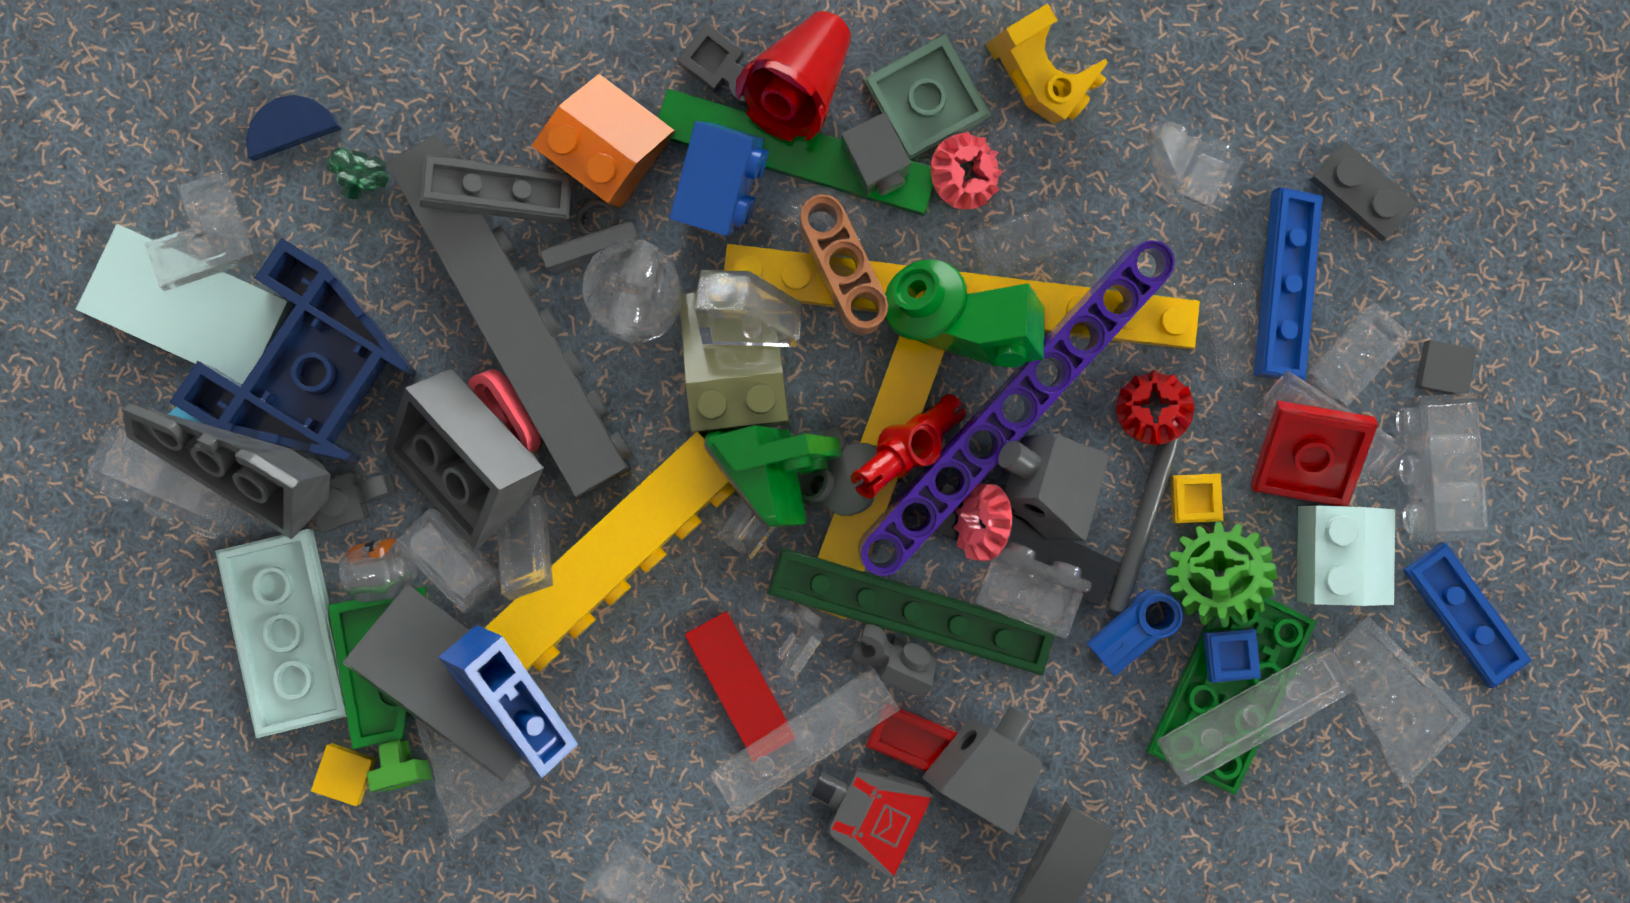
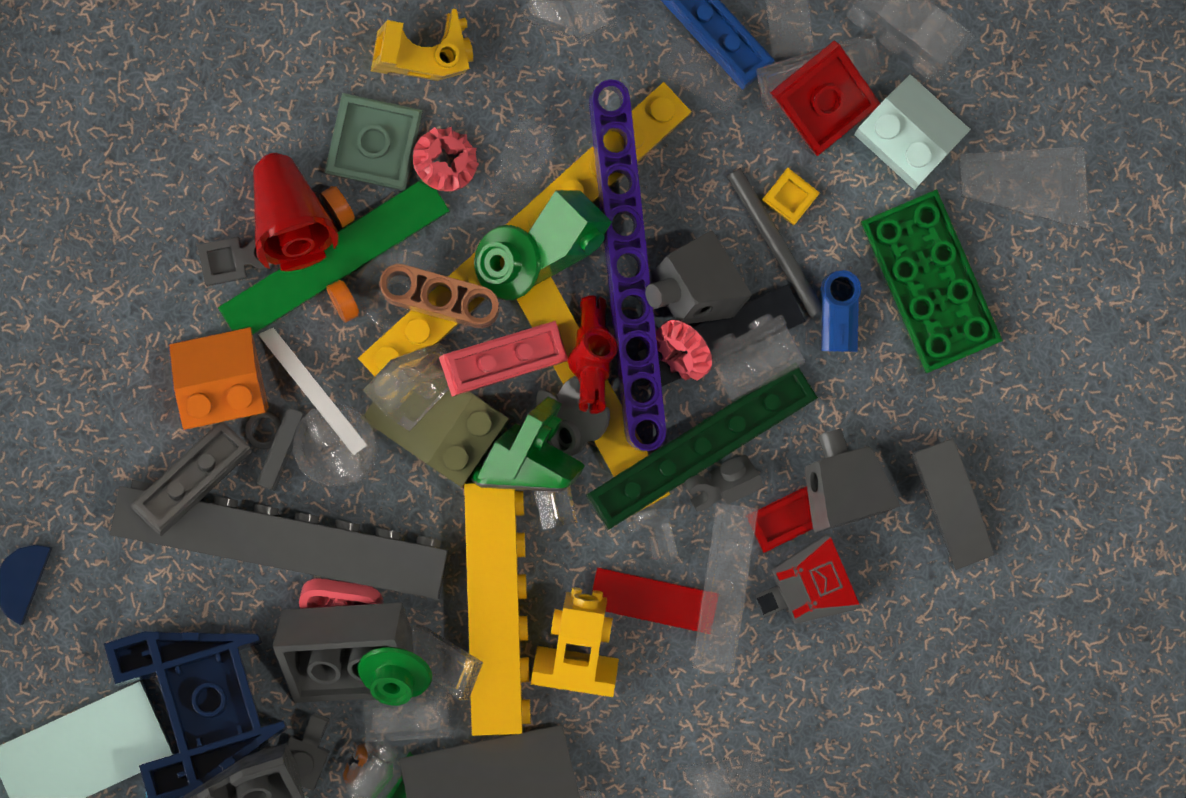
camera: 45 degrees left, 0 degrees up
clear tile [144,171,258,291] -> none
clear green plant [326,147,389,199] -> none
blue slope [438,625,578,778] -> none
blue brick [669,121,769,236] -> none
dark grey brick [841,112,911,196] -> none
red gear [1116,369,1195,445] -> none
clear tile [1156,646,1355,786] -> none
bright green gear [1166,522,1277,627] -> none
blue tile [1203,628,1261,683] -> none
blue tile [1403,543,1532,689] -> none
none -> white sticker [258,328,367,455]
none -> orange tile [320,185,355,228]
none -> orange tile [326,280,359,323]
none -> green piece [358,647,433,706]
none -> coral tile [439,321,568,397]
none -> yellow tile [530,587,619,697]

